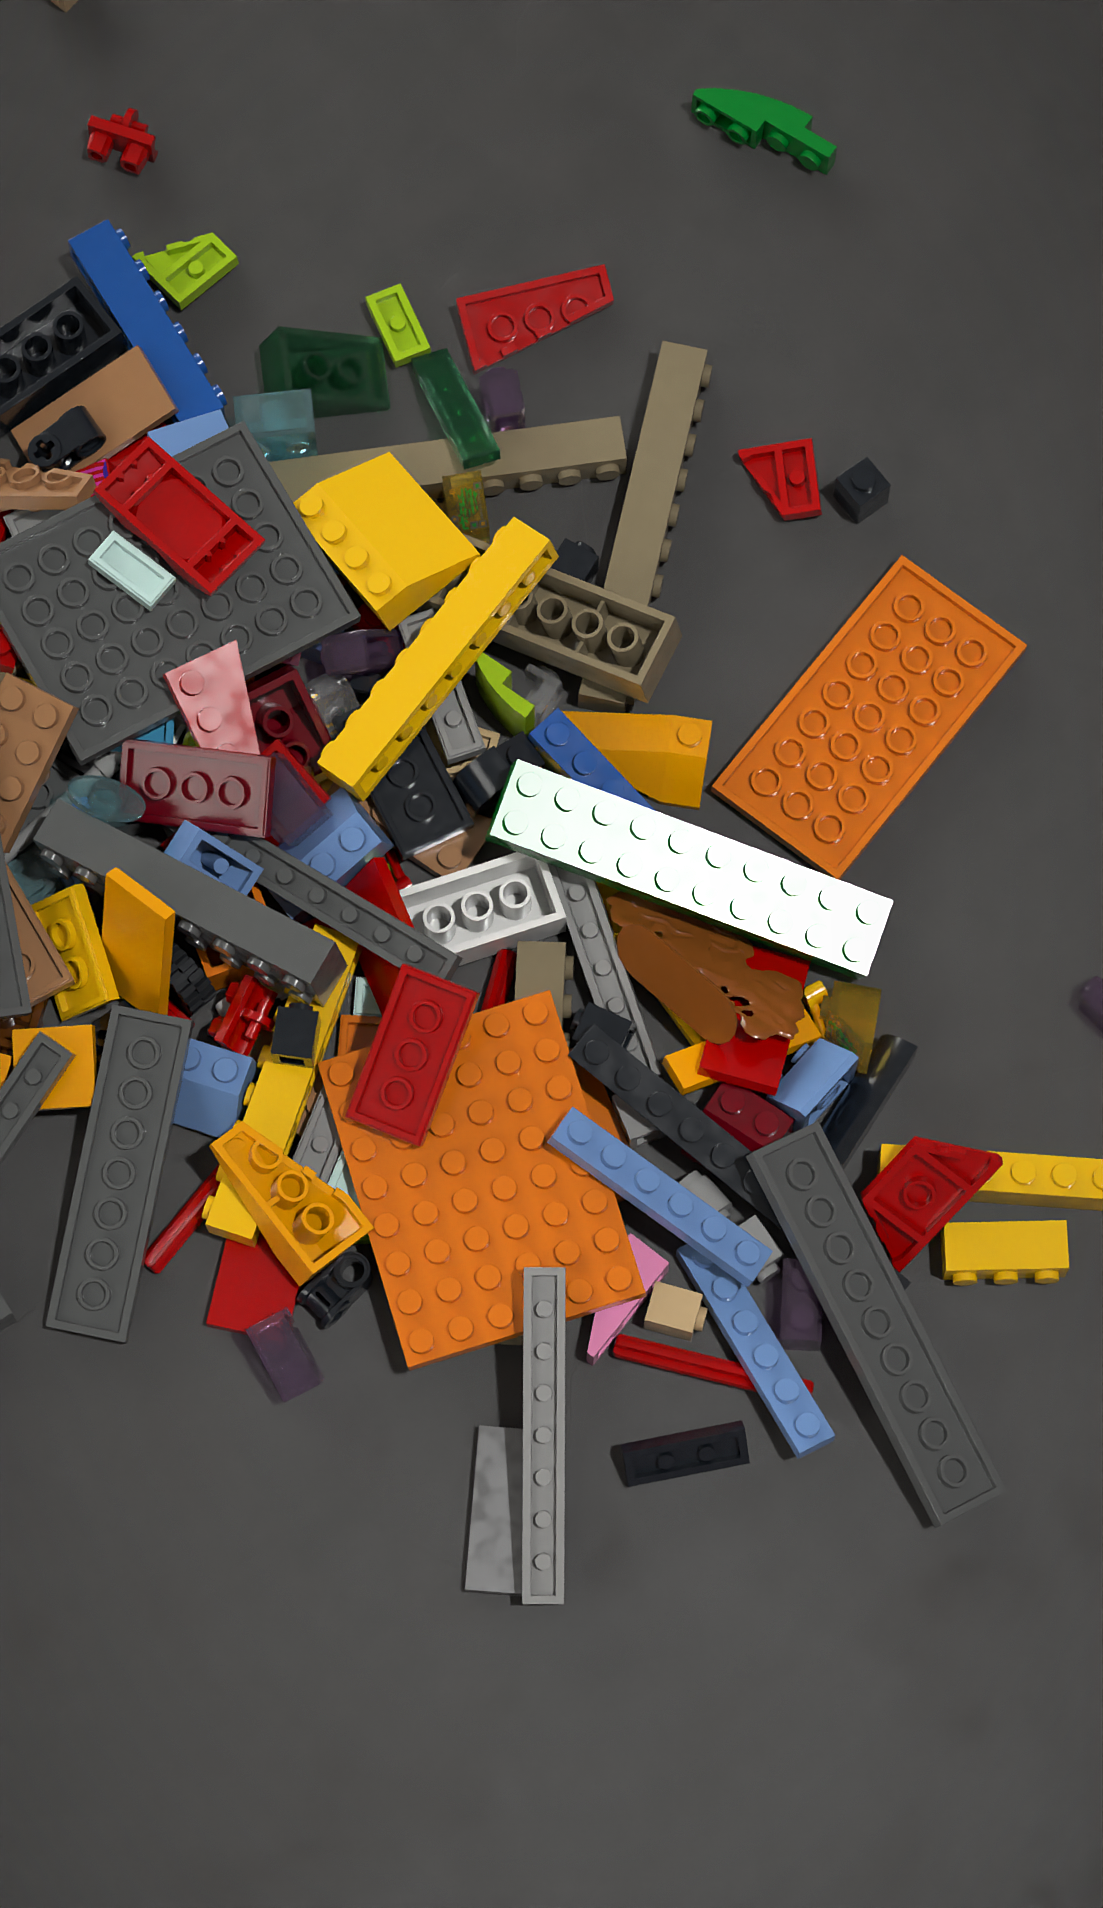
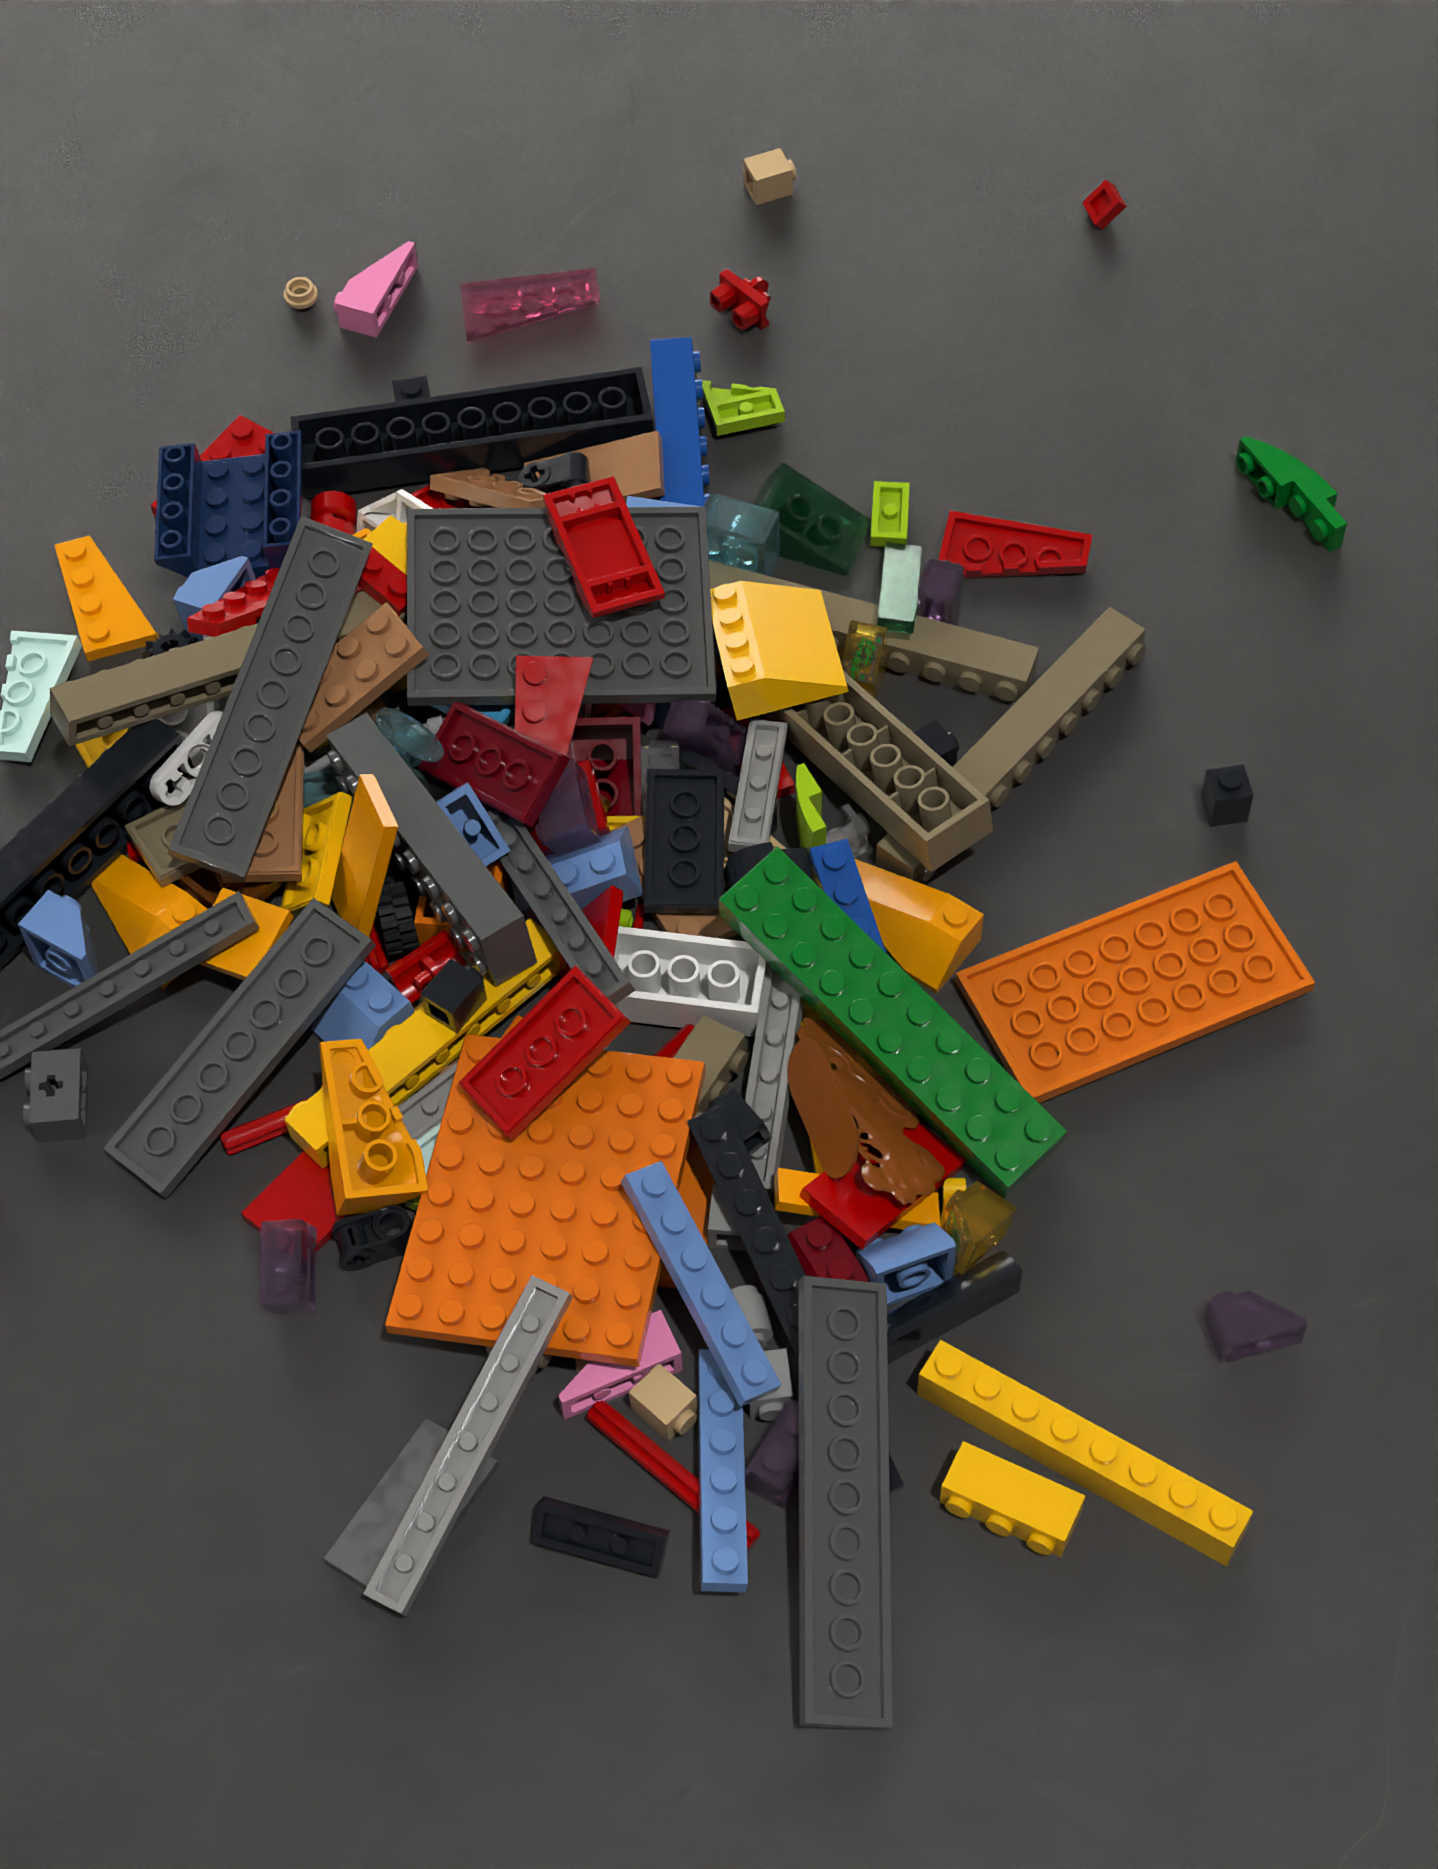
camera: 30 degrees right, 15 degrees down
light aqua tile [88,530,176,611] -> none
yellow brick [317,517,559,802] -> none
red wing [738,438,822,521] -> none
red wing [861,1136,1003,1273] -> none

